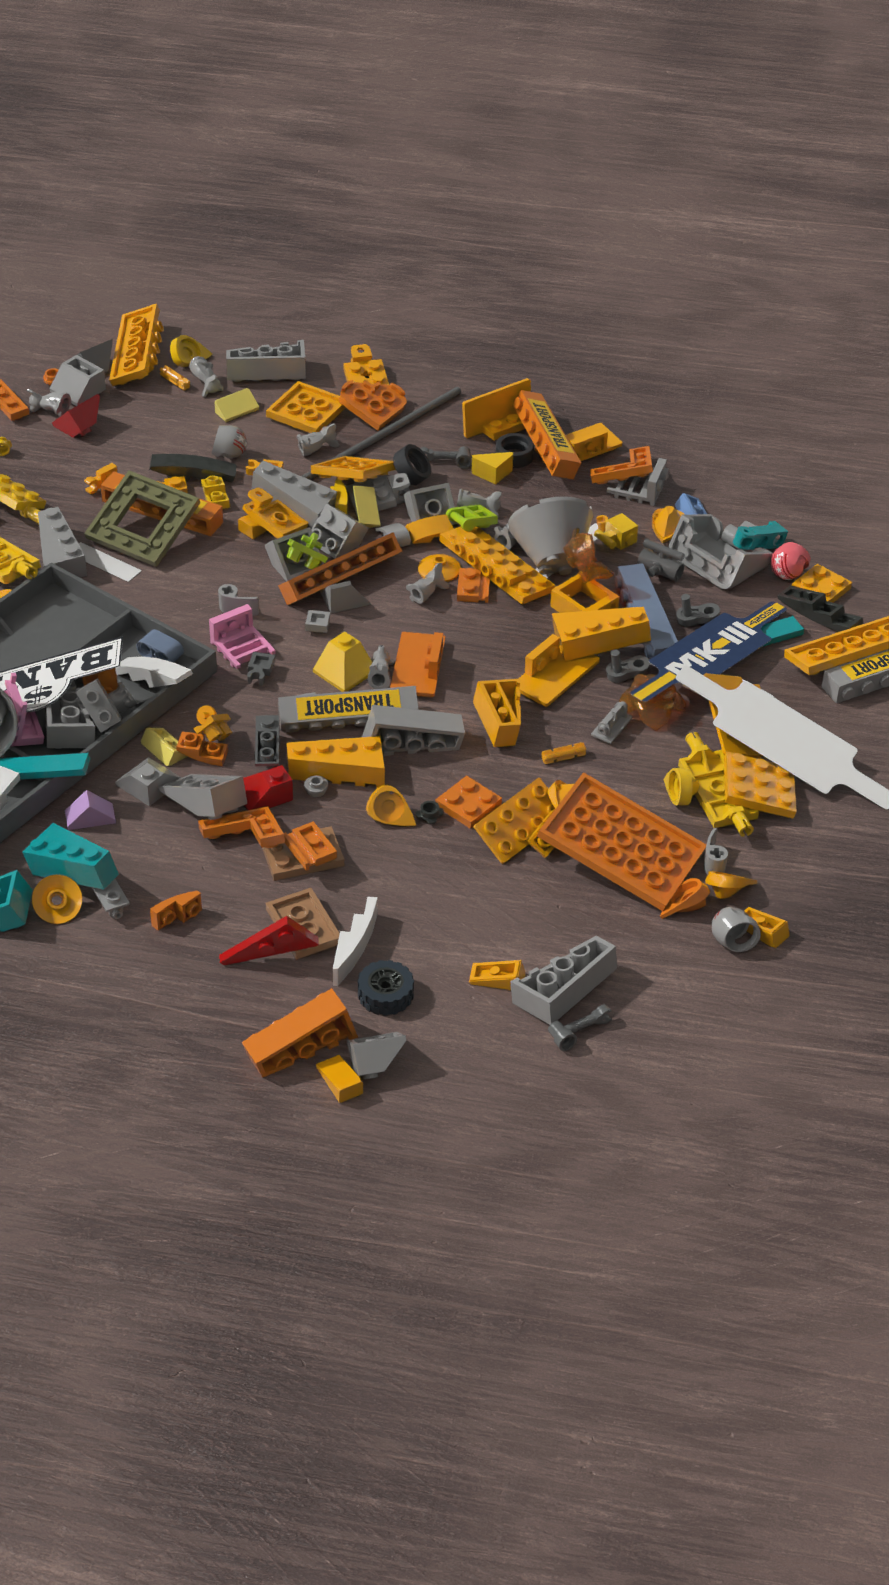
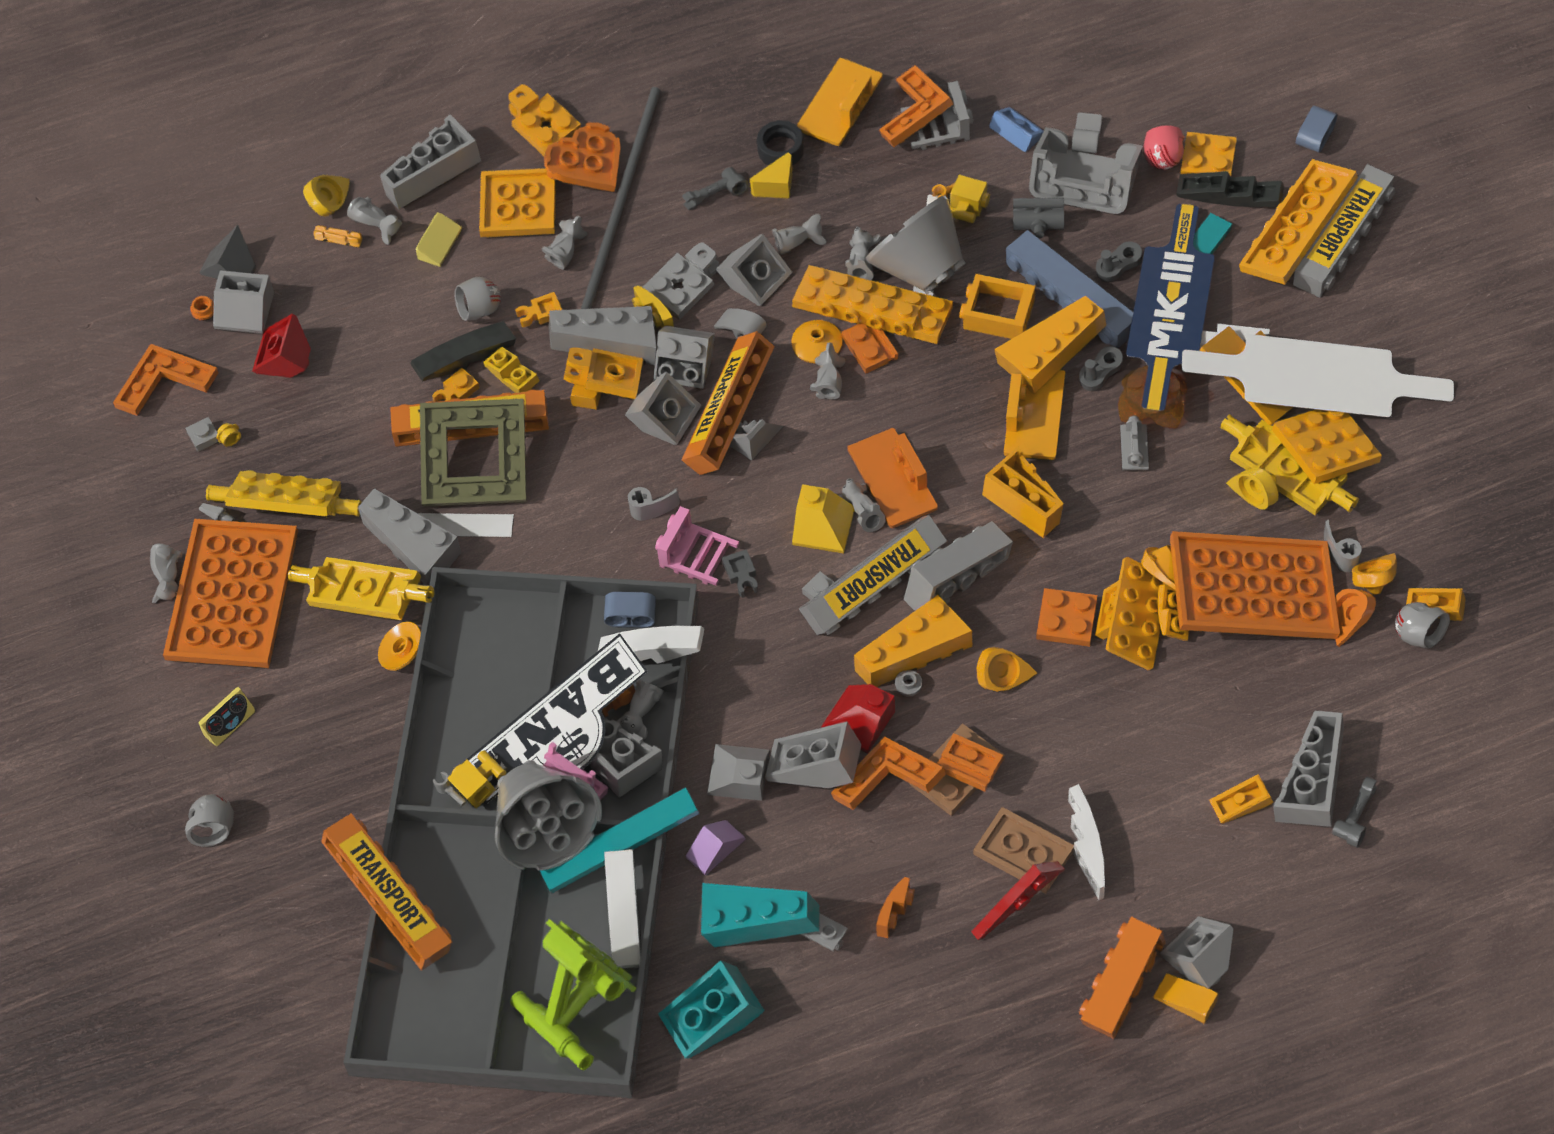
camera: 25 degrees left, 15 degrees up
light grey animal [27,389,71,417] -> none
light orange dish [32,874,82,924] -> none
light grey brick [76,678,122,732] -> none
light orange plate [84,463,118,494] -> none
light orange plate [109,304,164,387] -> none
light yellow slope [141,728,188,766] -> none
orange slope [176,731,228,767] -> none
light orange hips [193,705,233,742] -> none
dark grey slope [255,715,280,766] -> none
lime hips [287,533,328,569] -> none
light grey plate [305,610,330,633] -> none
light orange plate [311,456,396,482] -> none
light yellow slope [353,486,381,528] -> none
black wheel [358,960,414,1016] -> none
black tyre [393,444,432,486] -> none
light orange slope [405,514,454,544] -> none
pearl dark grey plate [416,801,444,824] -> none
lime plate [446,504,498,532] -> none
light orange bracket [462,378,531,441] -> none
orange brick [513,390,581,479] -> none
light orange axle [541,742,586,764] -> none
clear orange brick [563,528,615,584] -> none
light orange piece [652,506,685,543] -> none
teal leg [733,521,789,550] -> none

